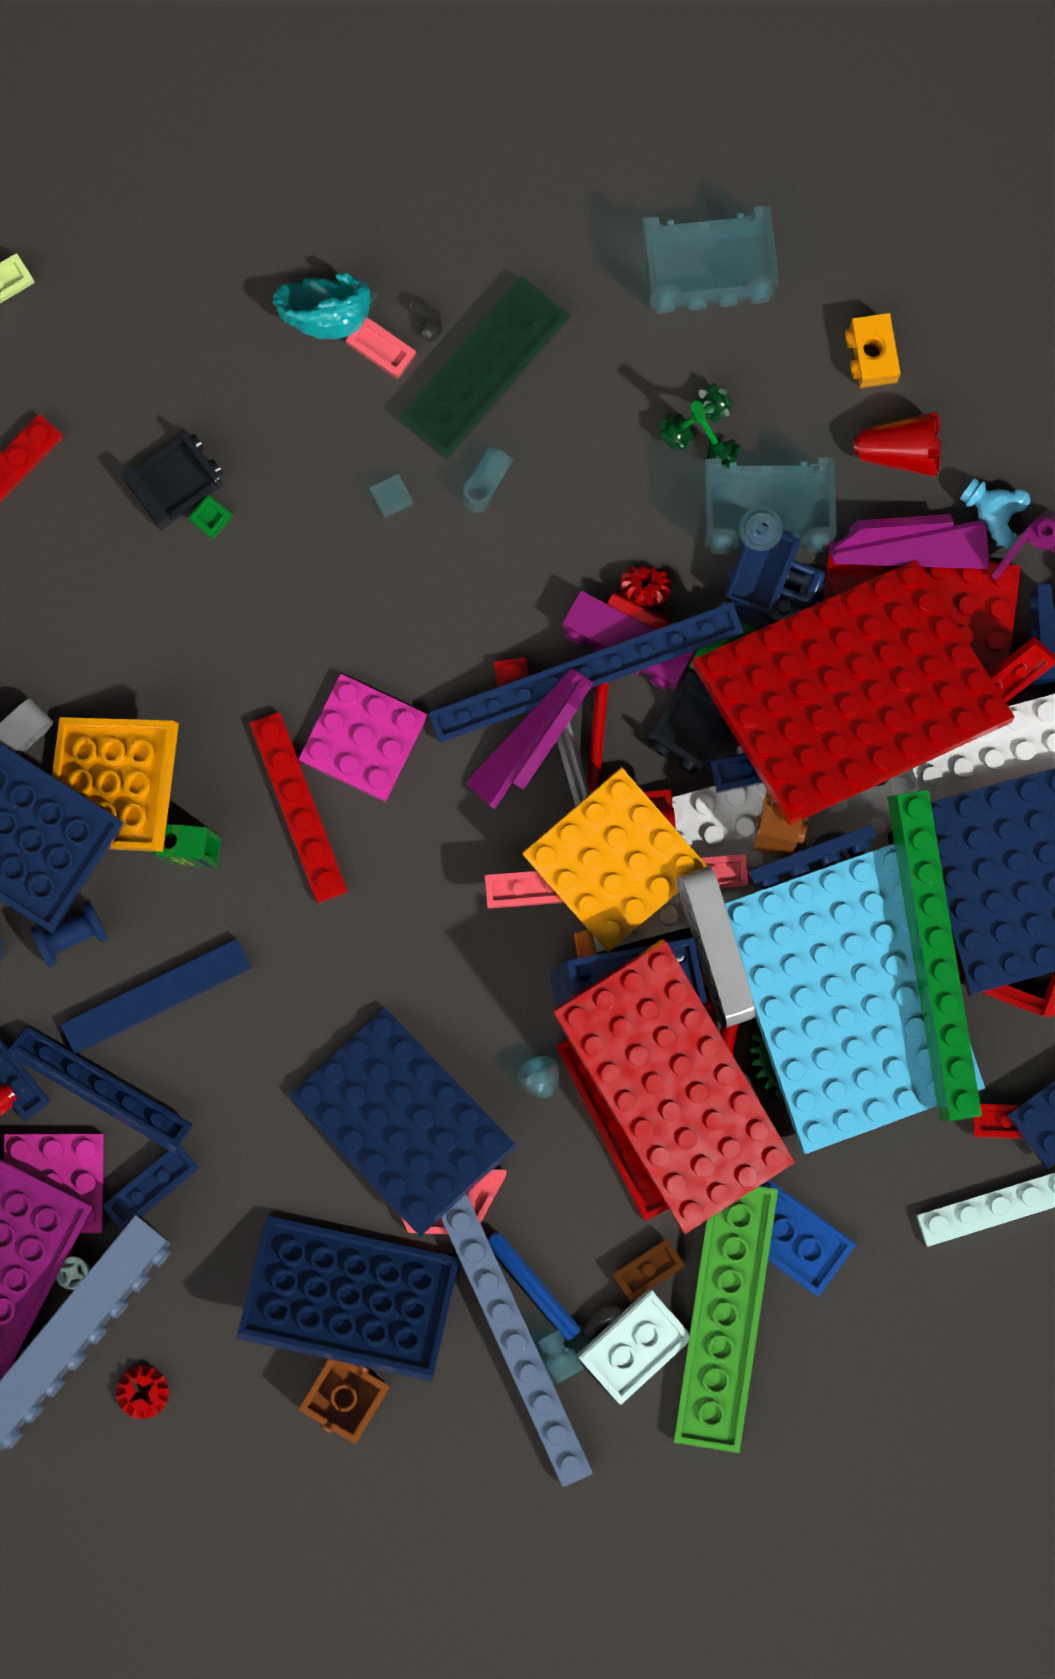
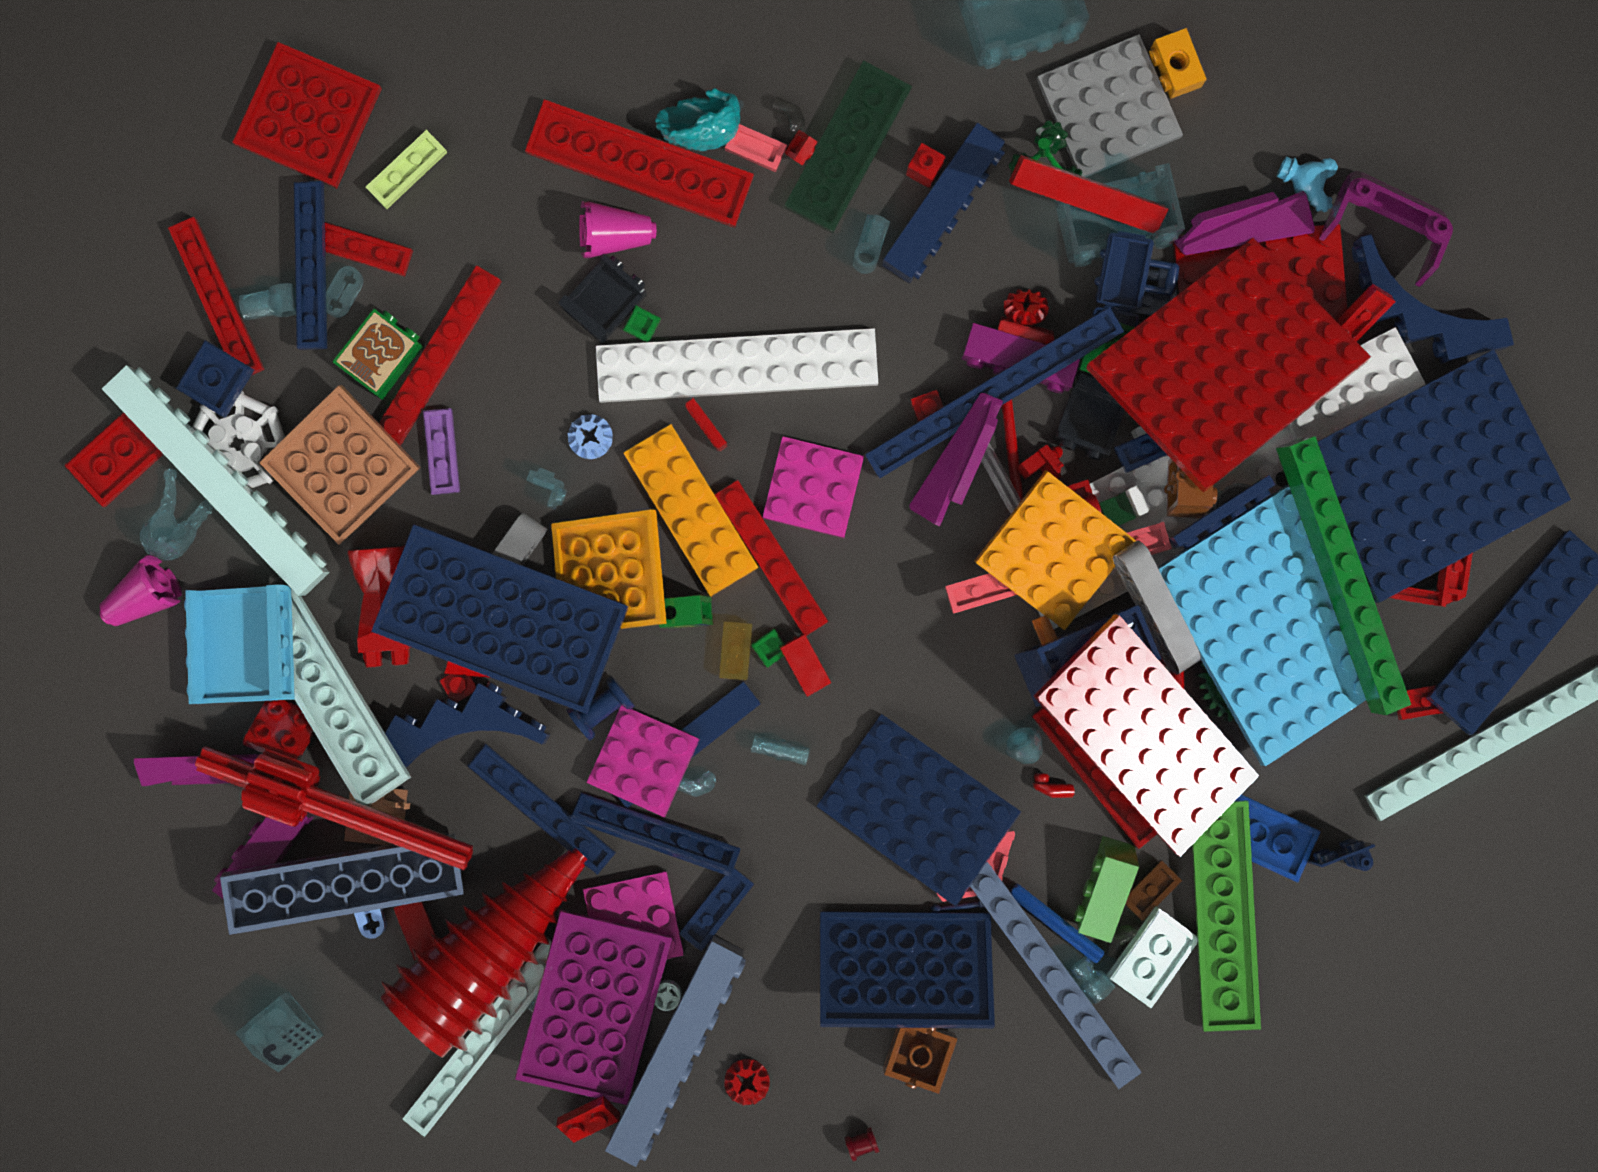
camera: 15 degrees left, 5 degrees up
clear light blue plate [370,474,413,519] -> none
clear light blue cone [739,507,783,551] -> none
red cone [854,413,941,477] -> none
none -> red plate [525,99,754,228]
none -> clear light blue bracket [526,468,567,510]
none -> light blue gear [567,414,613,459]
none -> dark pink cone [579,201,656,258]
none -> dark pink plate [587,705,700,817]
none -> white plate [596,328,878,403]
none -> light orange plate [624,424,758,597]
none -> clear light blue arm [678,771,716,797]
none -> red tile [685,398,727,452]
none -> clear yellow plate [719,622,752,680]
none -> green tile [751,629,784,668]
none -> clear light blue pin [751,735,810,766]
none -> red tile [779,633,831,697]
none -> red plate [784,129,817,166]
none -> dark red bush [844,1127,880,1162]
none -> dark blue brick [882,122,1005,284]
none -> red brick [906,143,946,189]
none -> dark blue hinge [930,901,985,913]
none -> red tile [1009,155,1169,234]
none -> red piece [1016,445,1064,480]
none -> red arm [1032,773,1075,798]
none -> light grey plate [1036,34,1183,177]
none -> bright green wedge [1074,836,1139,943]
none -> dark green tile [1099,492,1136,526]
none -> white tile [1123,486,1149,517]
none -> dark blue hinge [1307,838,1375,871]

